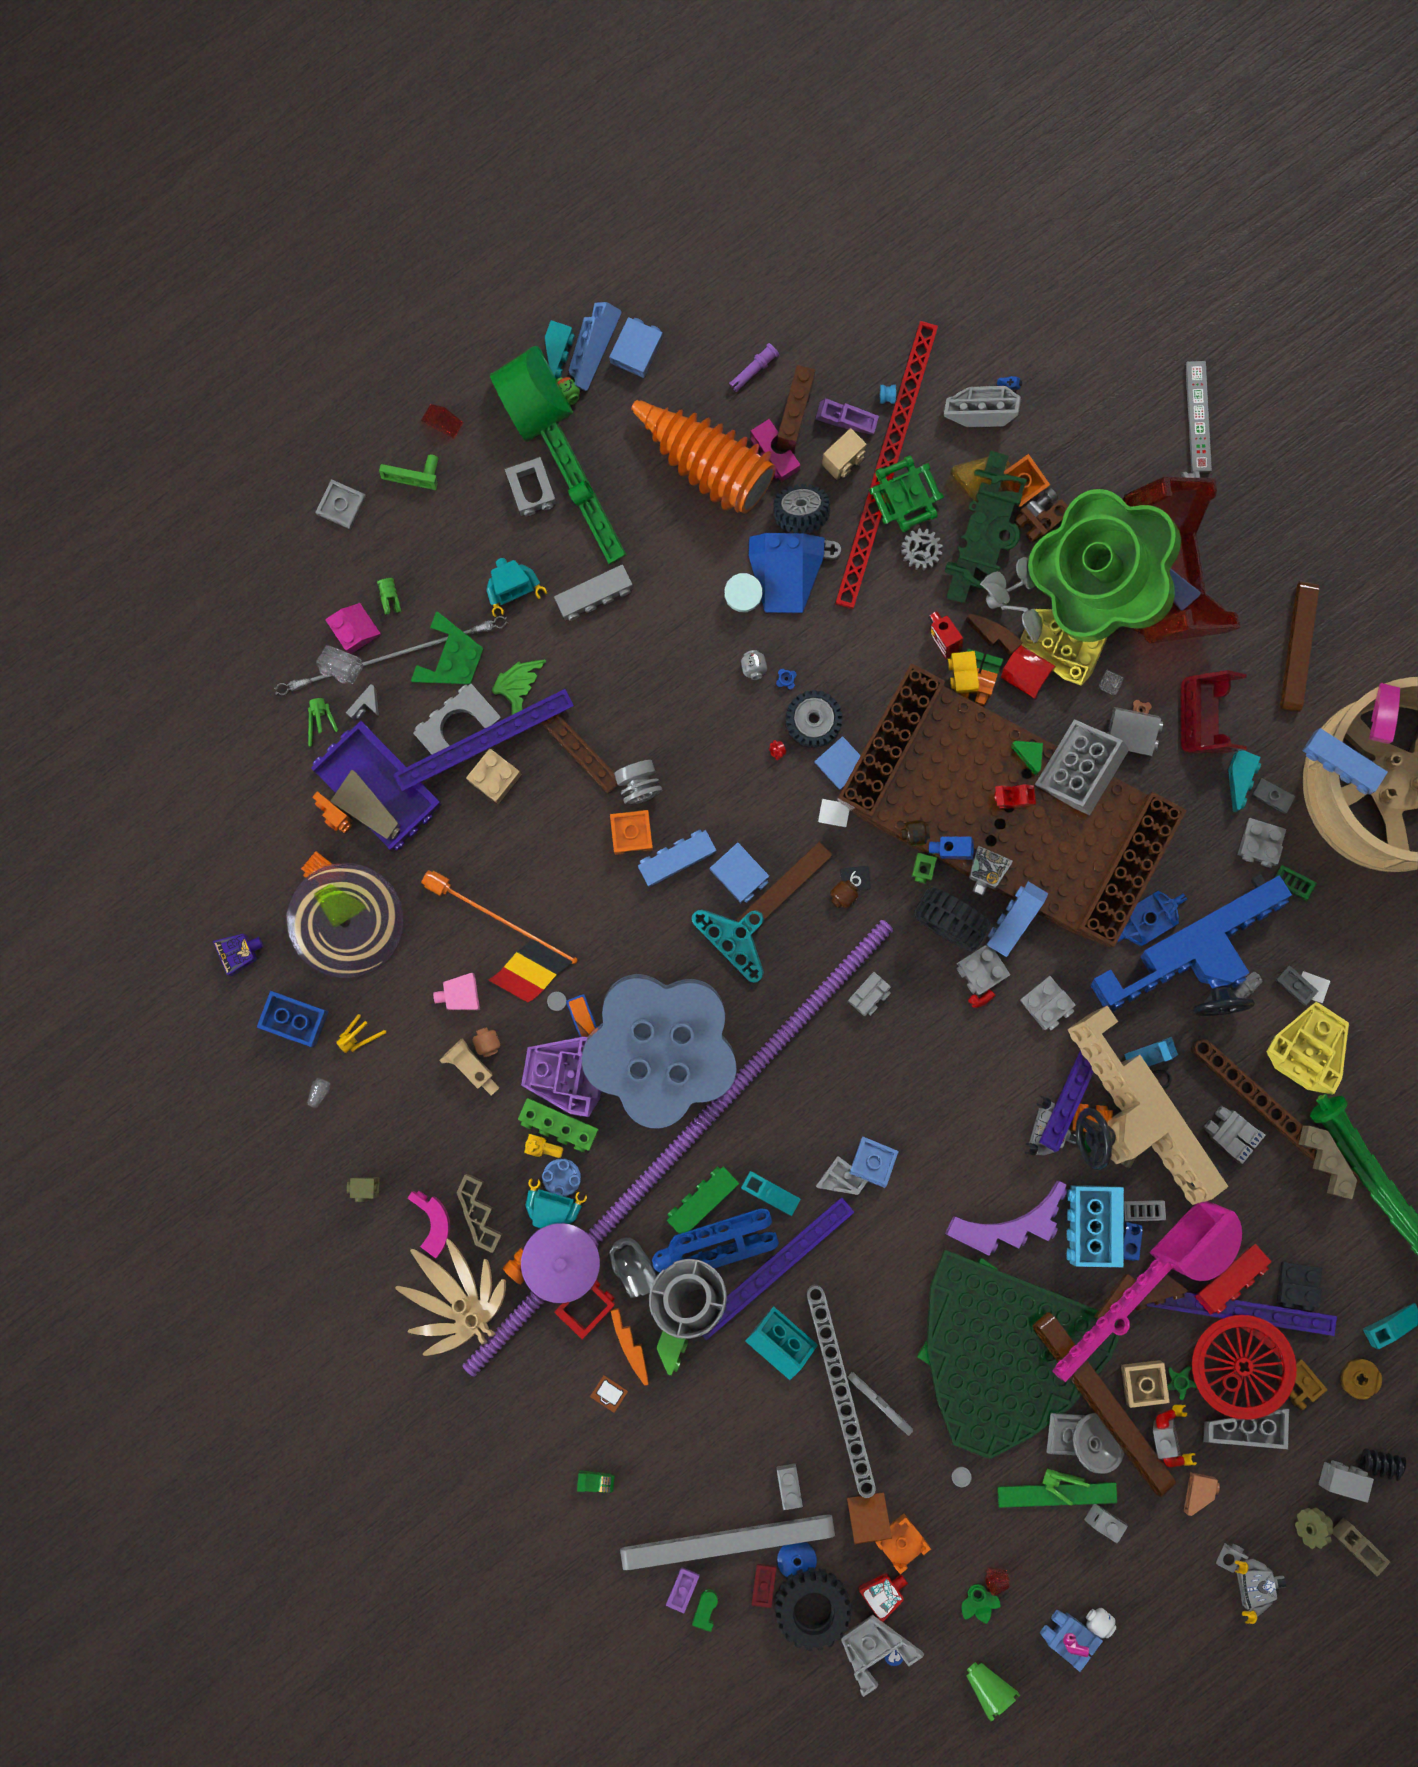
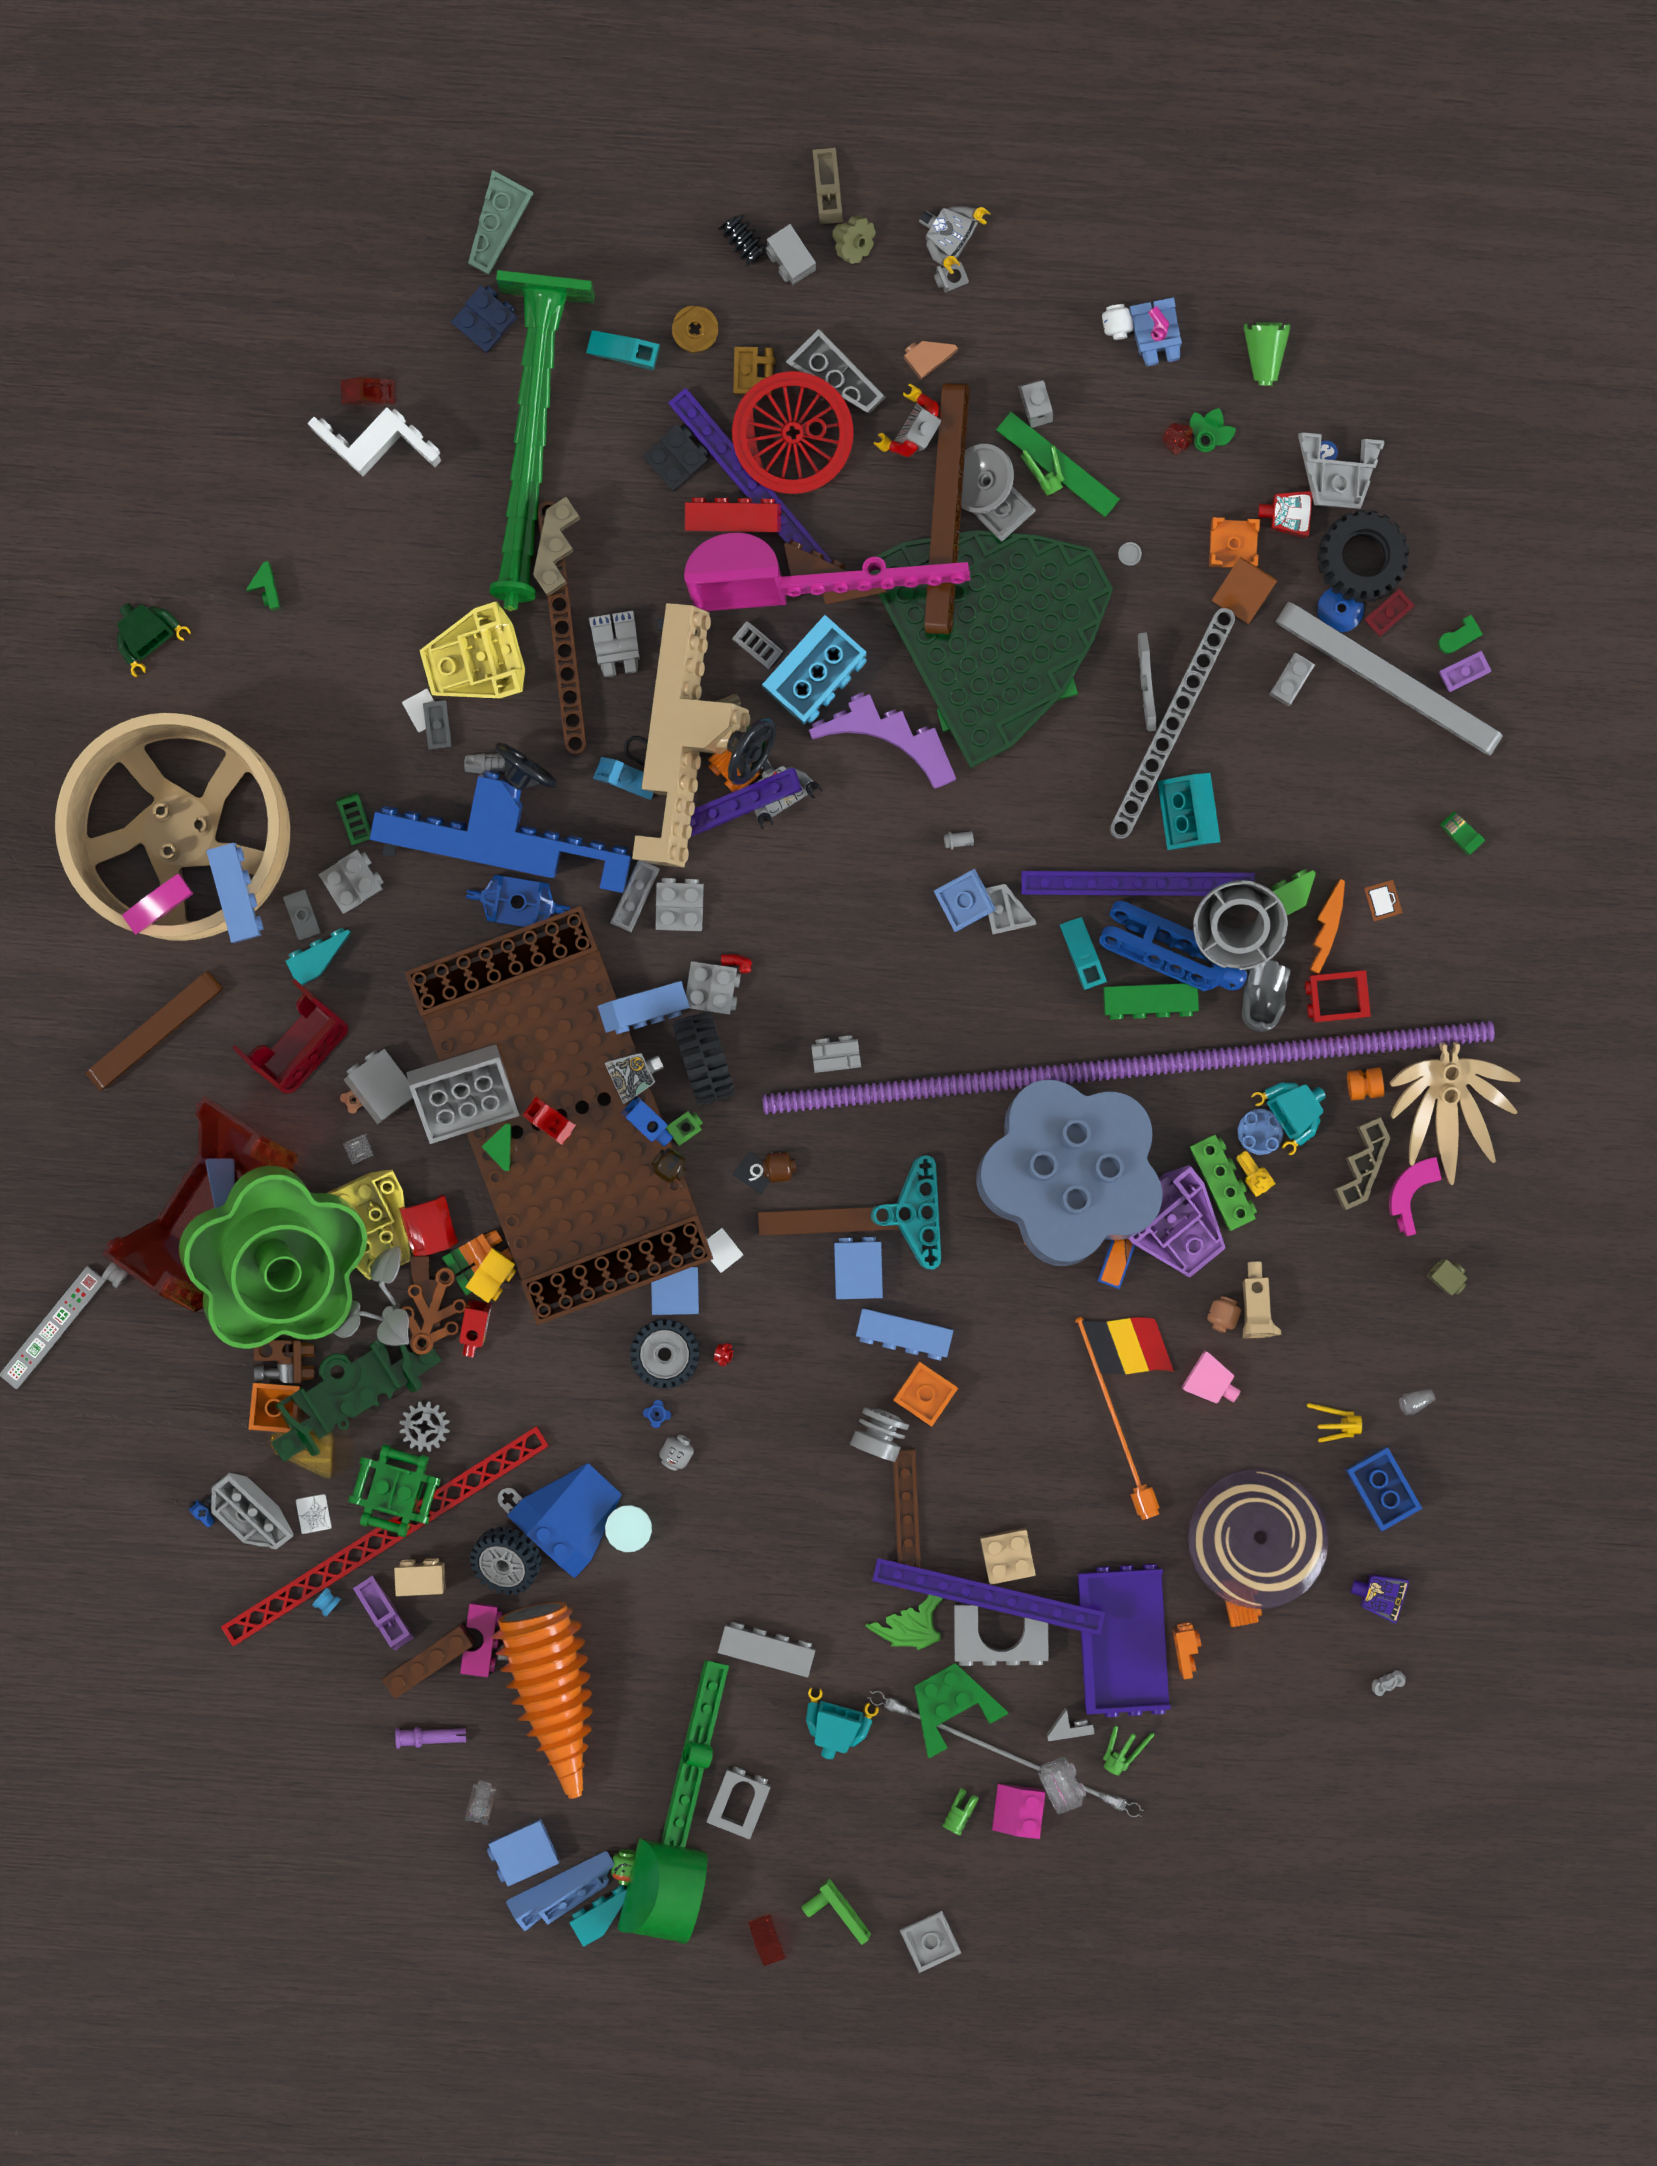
camera: 145 degrees left, 5 degrees up
clear neon green wing [314,884,366,927] -> none
dark tan slope [330,770,401,841] -> none
medium lavender dish [521,1223,600,1303] -> none
light grey piece [547,992,567,1011] -> none
tan brick [1121,1360,1169,1408] -> none
blue leg [1123,1222,1142,1261] -> none
green animal [1167,1366,1197,1400] -> none
none -> white sticker [296,1494,331,1534]
none -> dark orange plant [401,1267,466,1354]
none -> clear hips [465,1780,496,1825]
none -> light grey tile [610,861,660,933]
none -> light grey pin [944,831,974,850]
none -> light grey piece [1372,1670,1406,1696]

